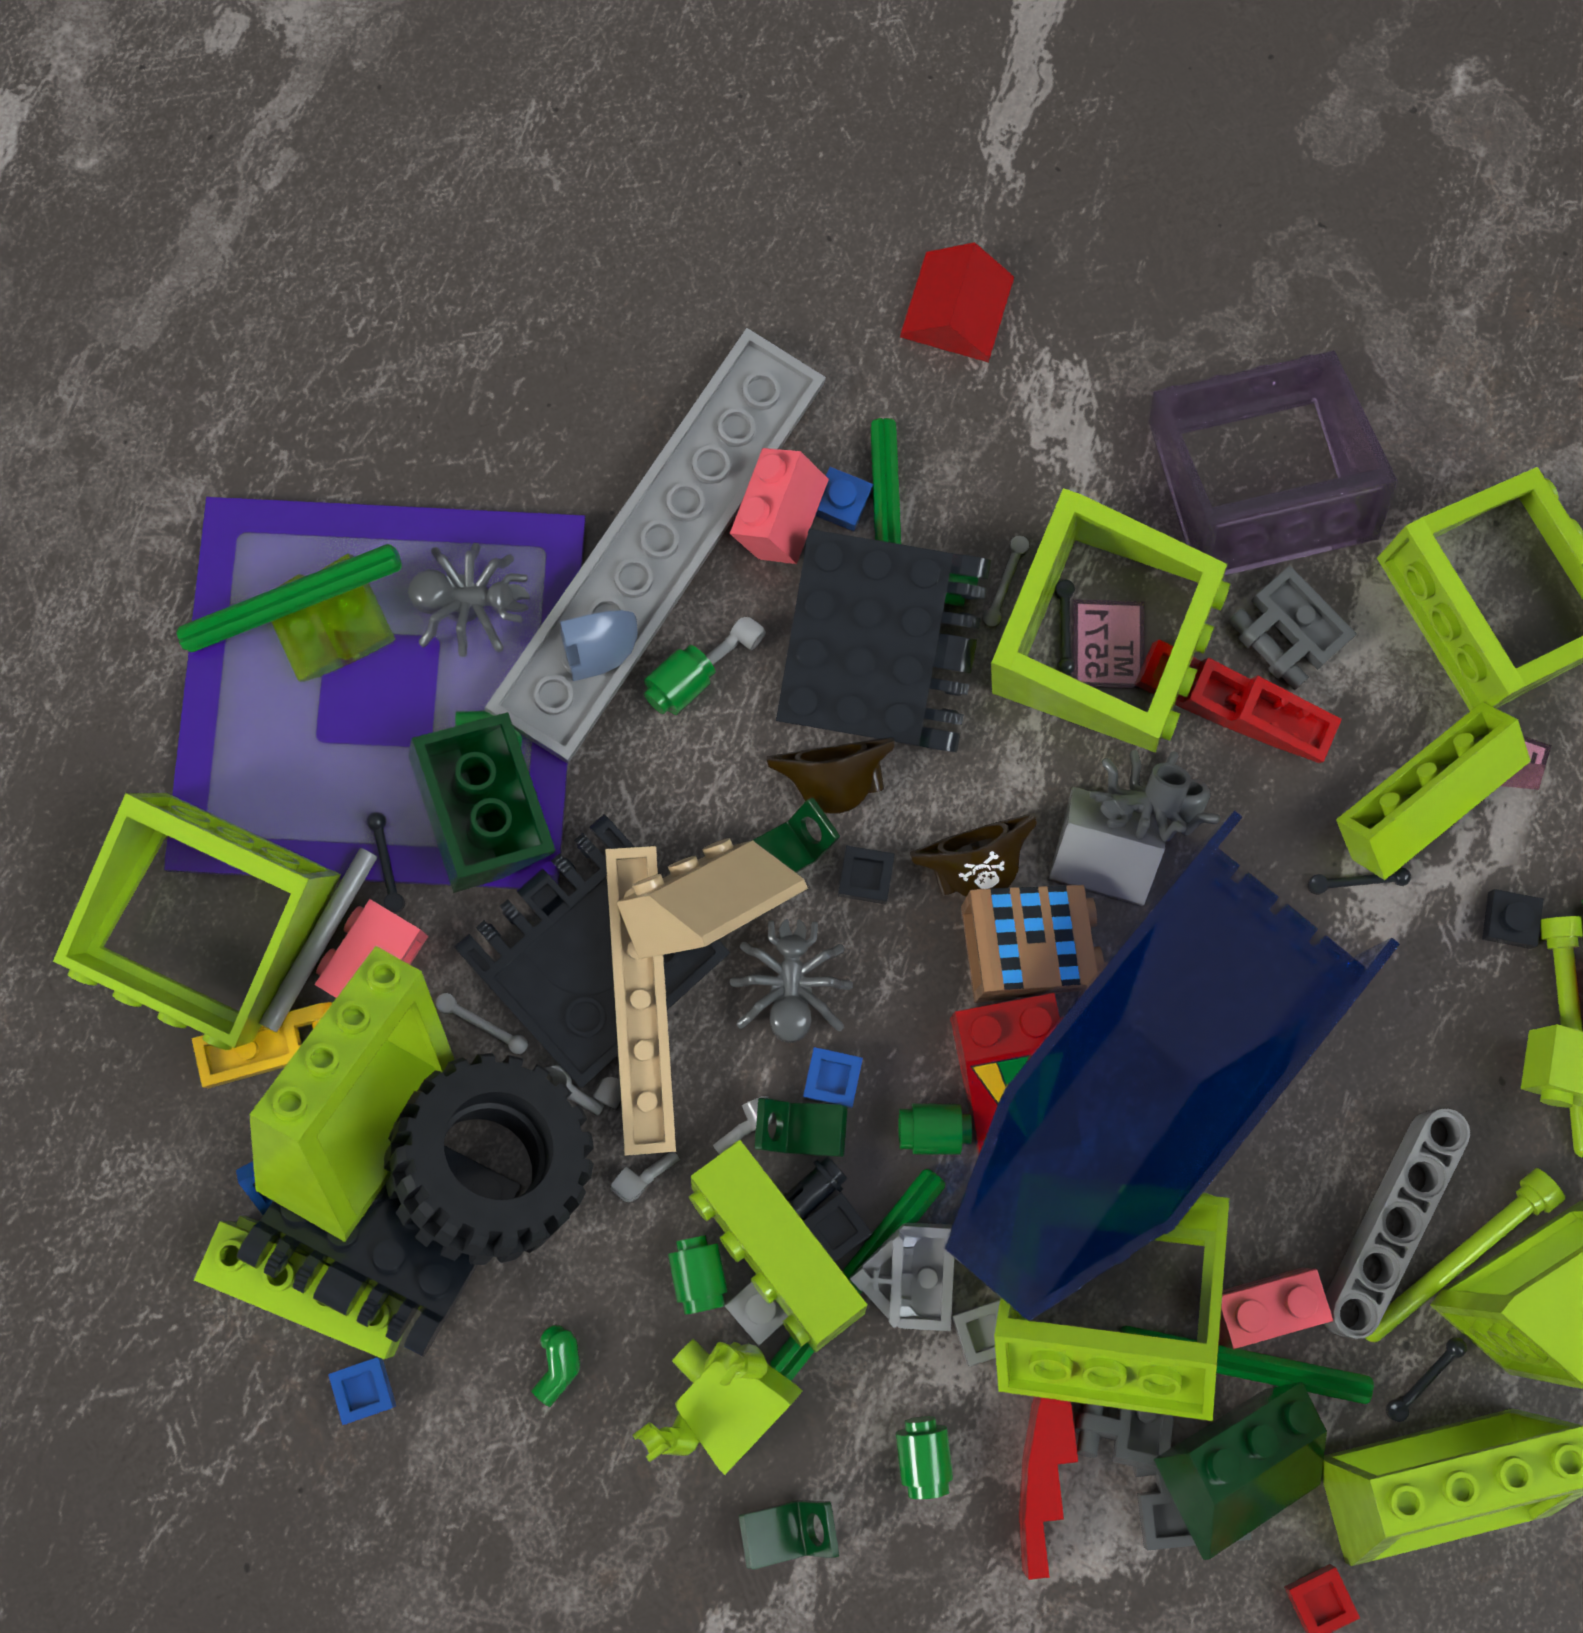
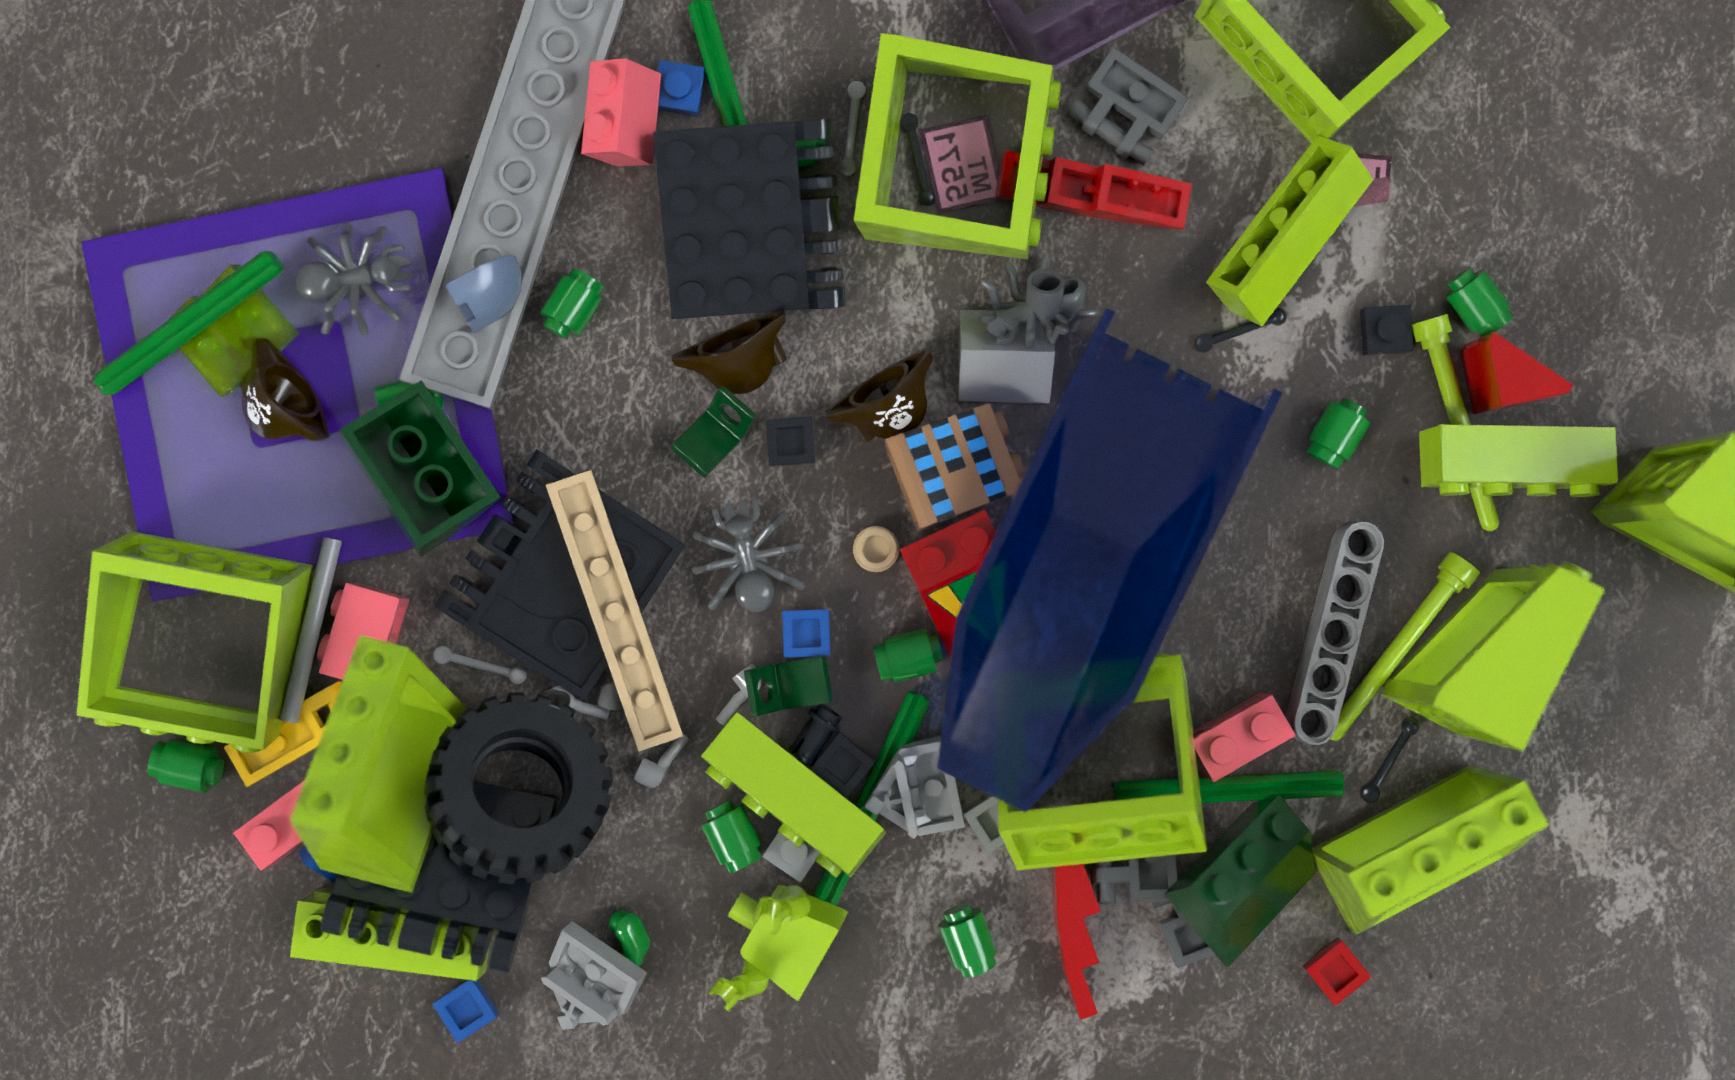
camera: 10 degrees left, 10 degrees up
black hinge [367,812,405,913] -> none
tan slope [616,838,808,959] -> none
light grey hand [706,617,766,664] -> none
dark green bracket [739,1500,839,1570] -> none
none -> green brick [147,739,224,793]
none -> coral brick [233,780,305,871]
none -> dark brown hat [240,338,330,441]
none -> light grey slope [541,921,647,1030]
none -> tan tile [853,526,899,572]
none -> green brick [1306,398,1371,470]

